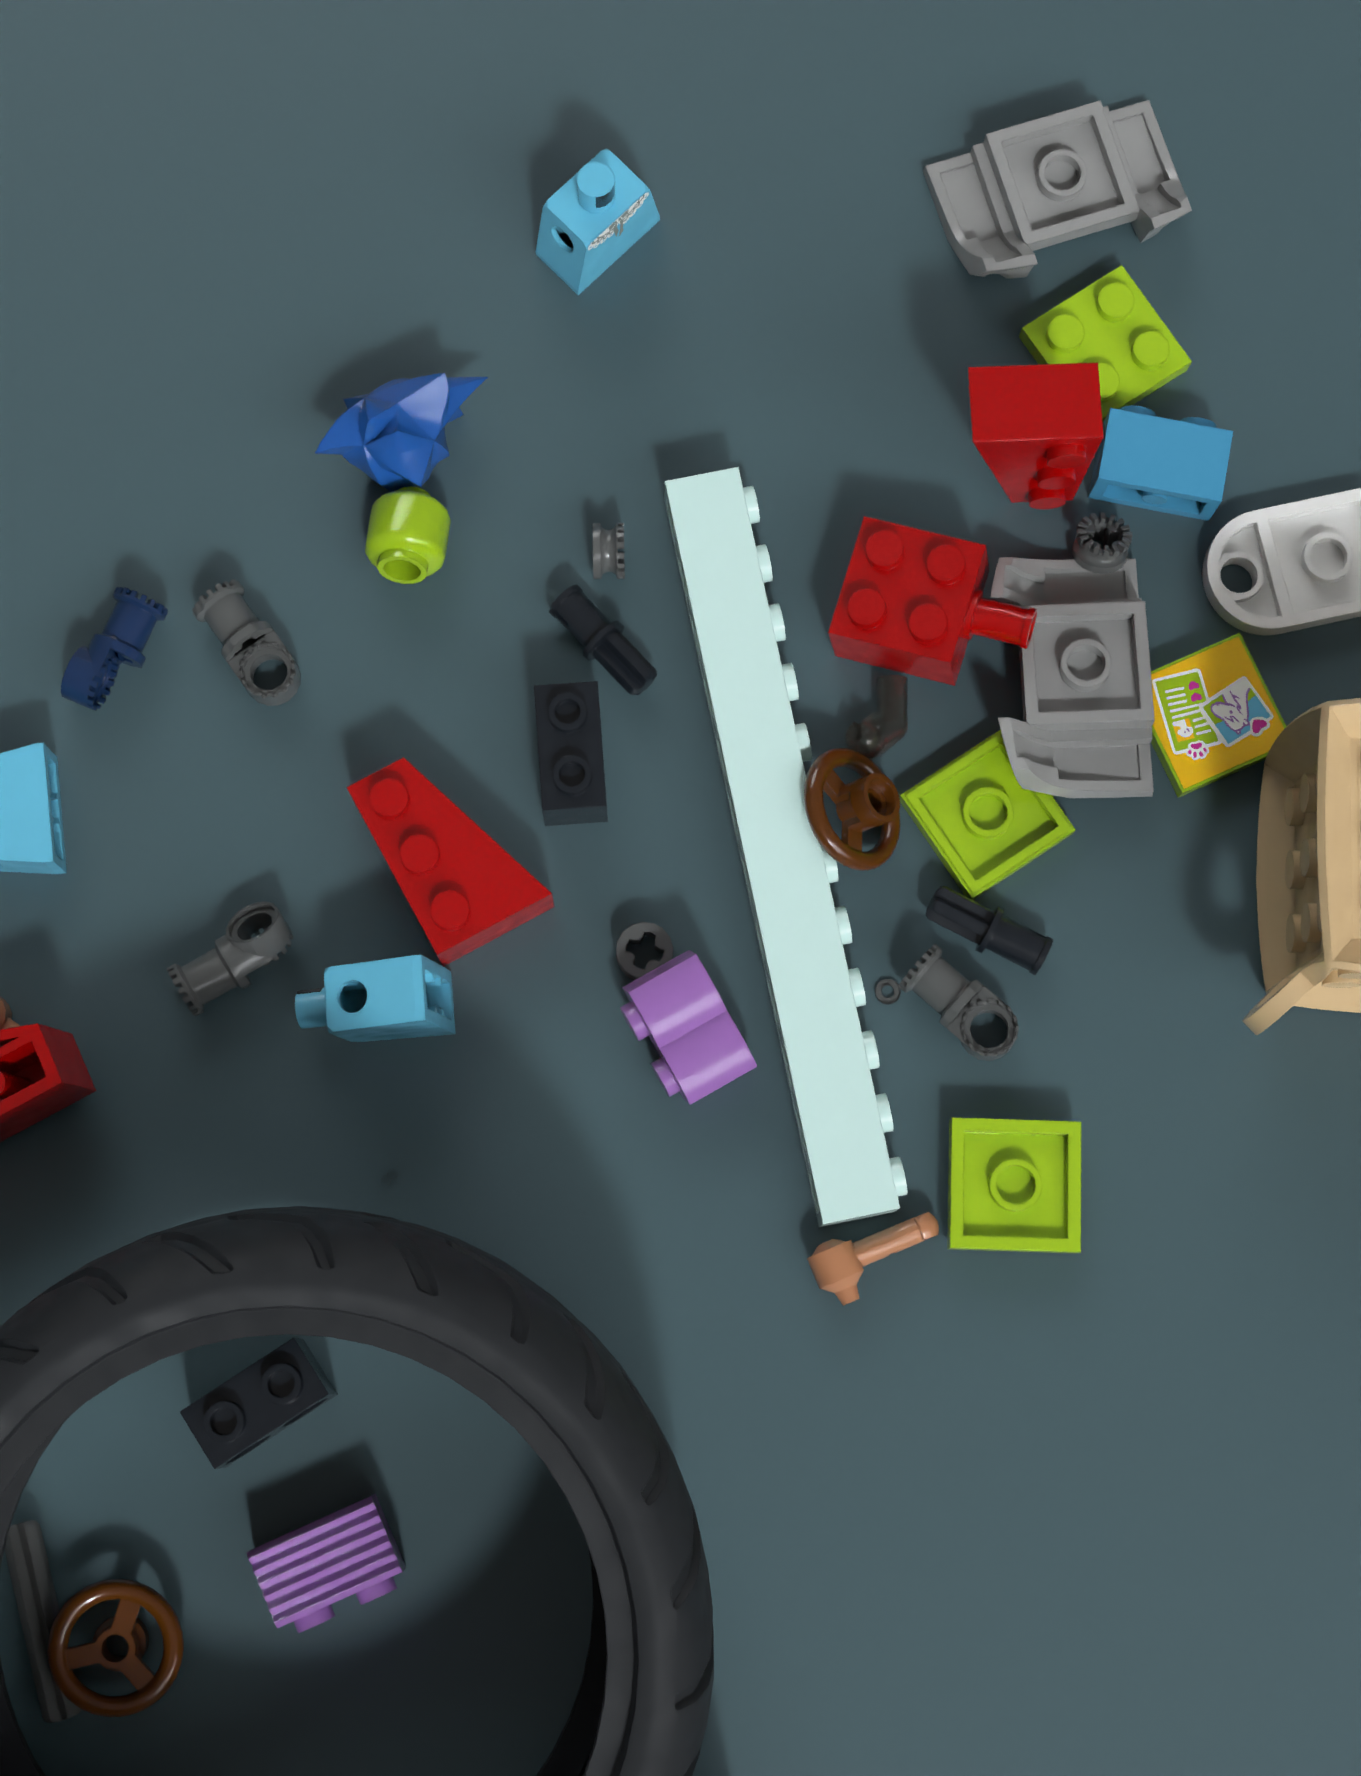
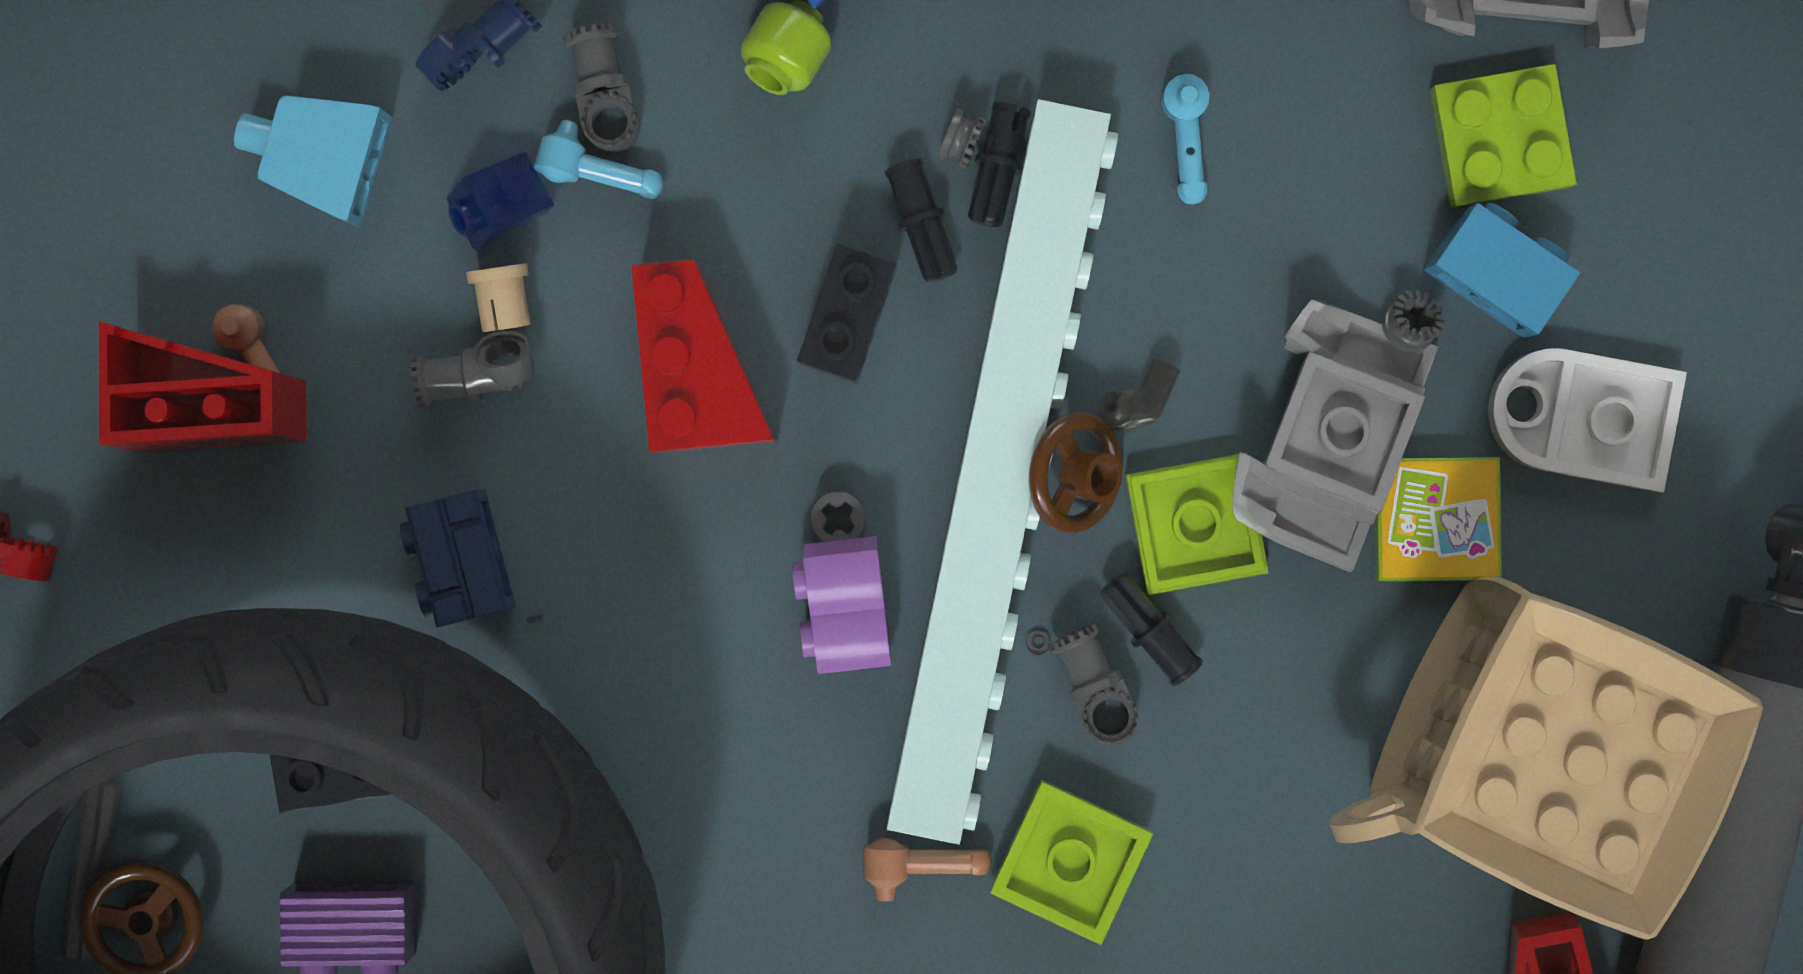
camera: 30 degrees right, 10 degrees up
medium azure torso [295,954,456,1042] -> none
red brick [828,516,1037,686] -> none
red wedge [968,363,1104,509] -> none
none -> dark blue brick [400,489,516,628]
none -> clear blue bracket [447,152,554,250]
none -> tan bush [466,263,531,332]
none -> medium azure piece [534,120,664,199]
none -> black axle [968,102,1031,227]
none -> medium azure piece [1161,74,1210,205]

